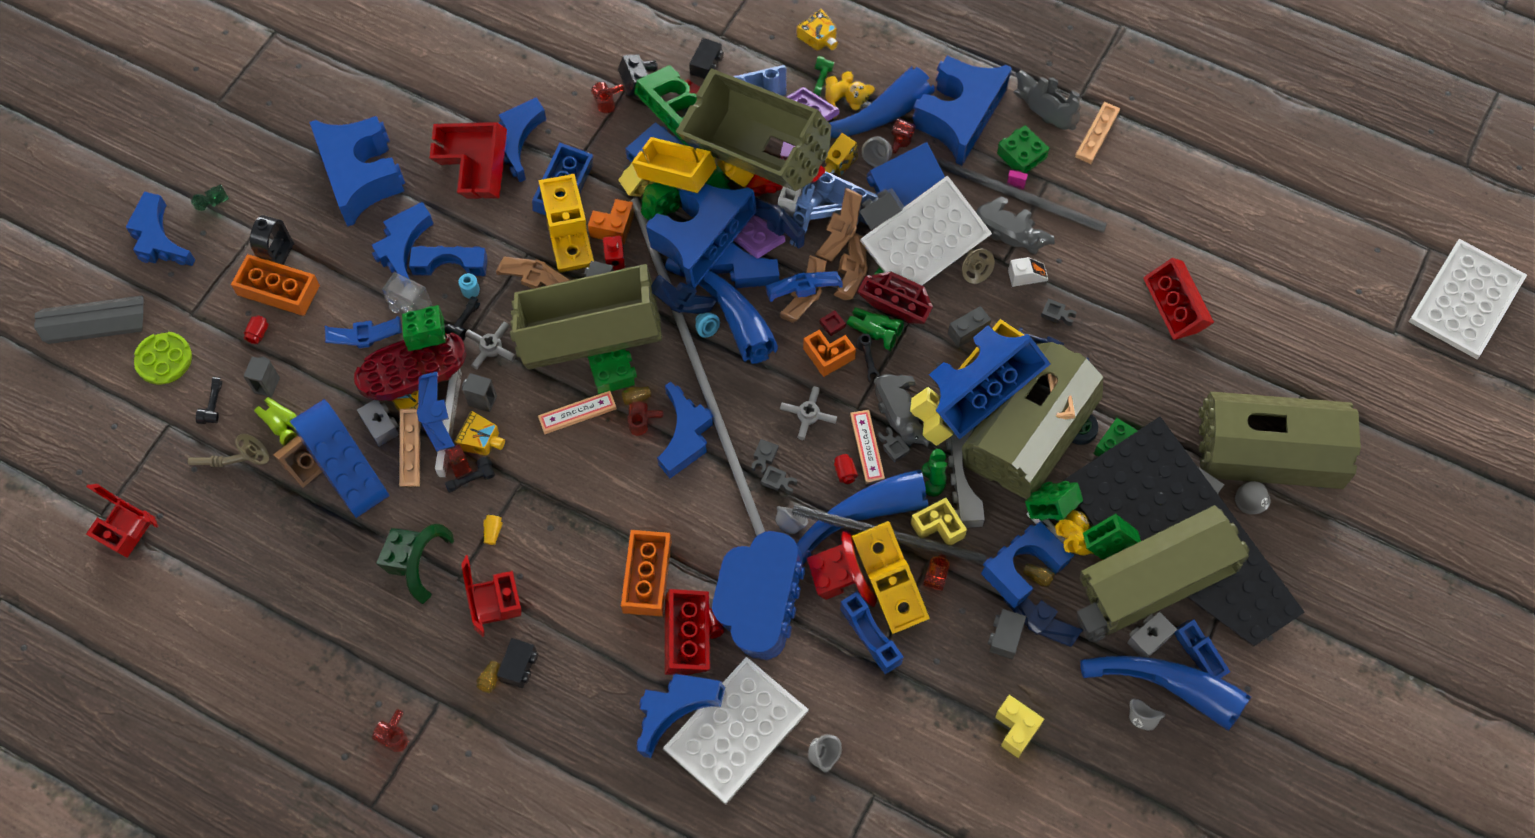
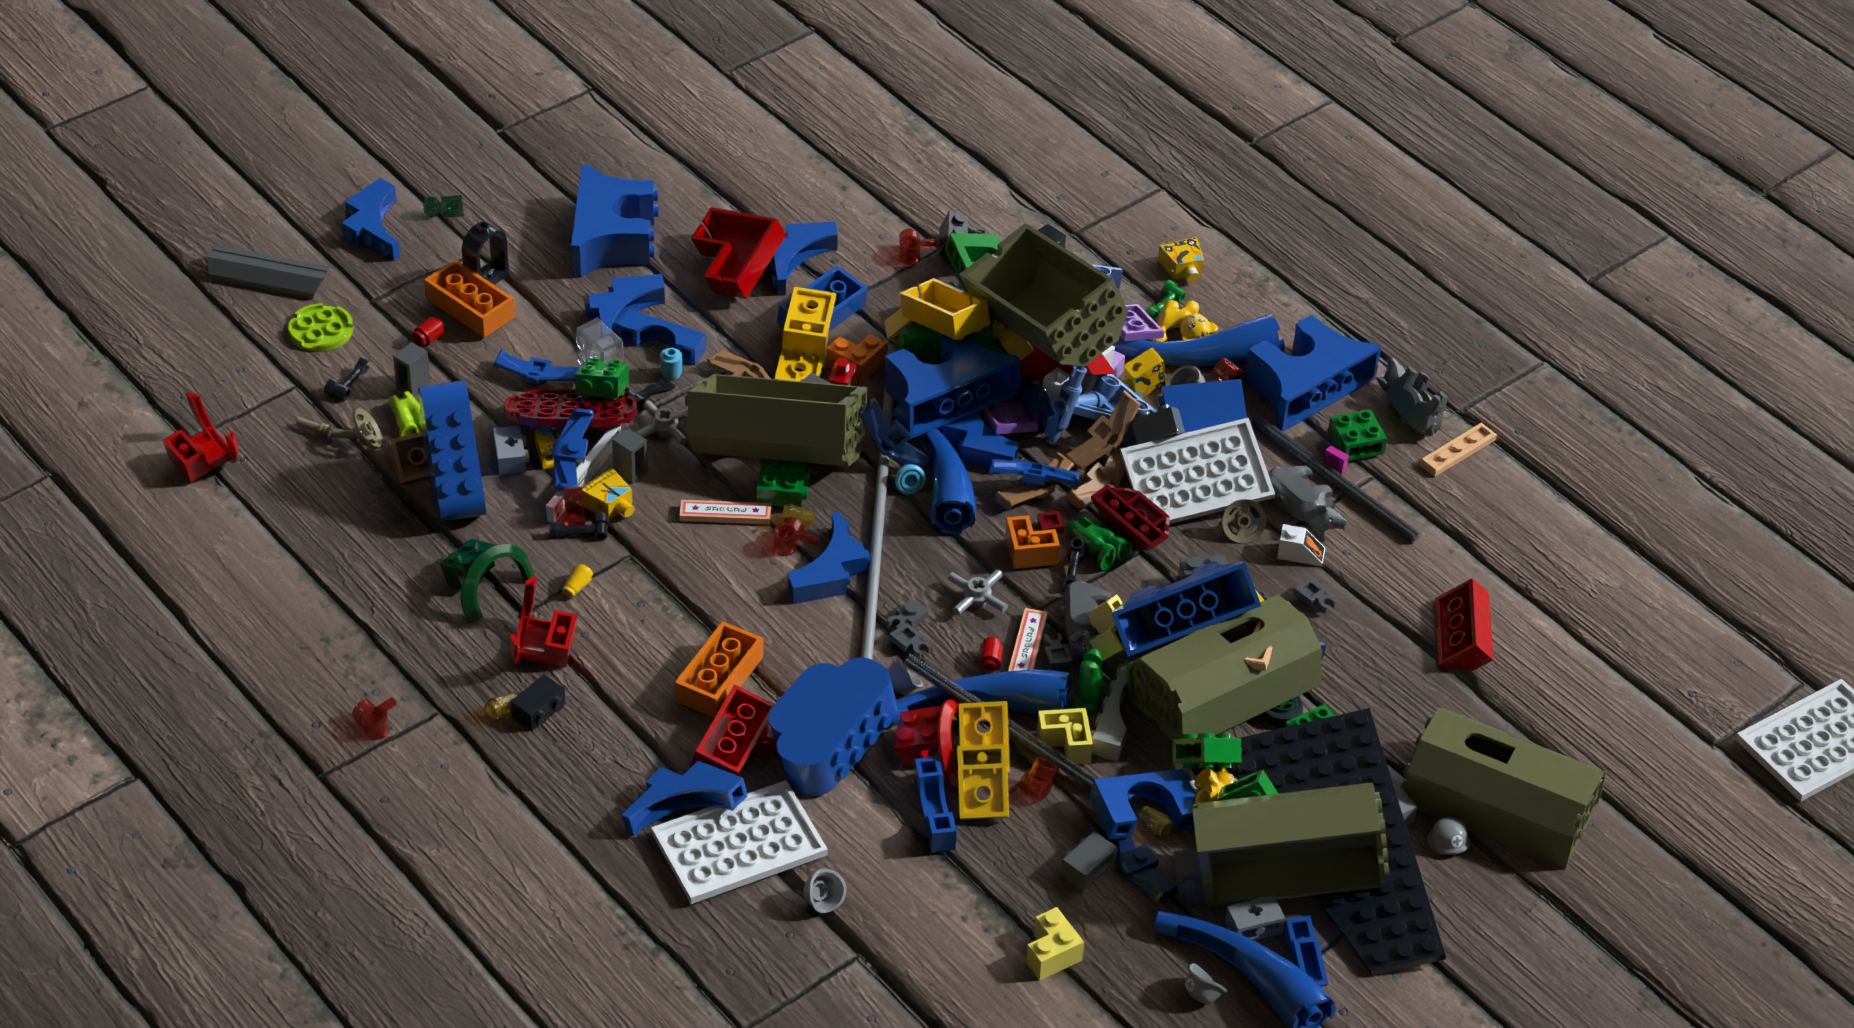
camera: 20 degrees right, 20 degrees down
light nougat tile [399,409,420,487] -> none

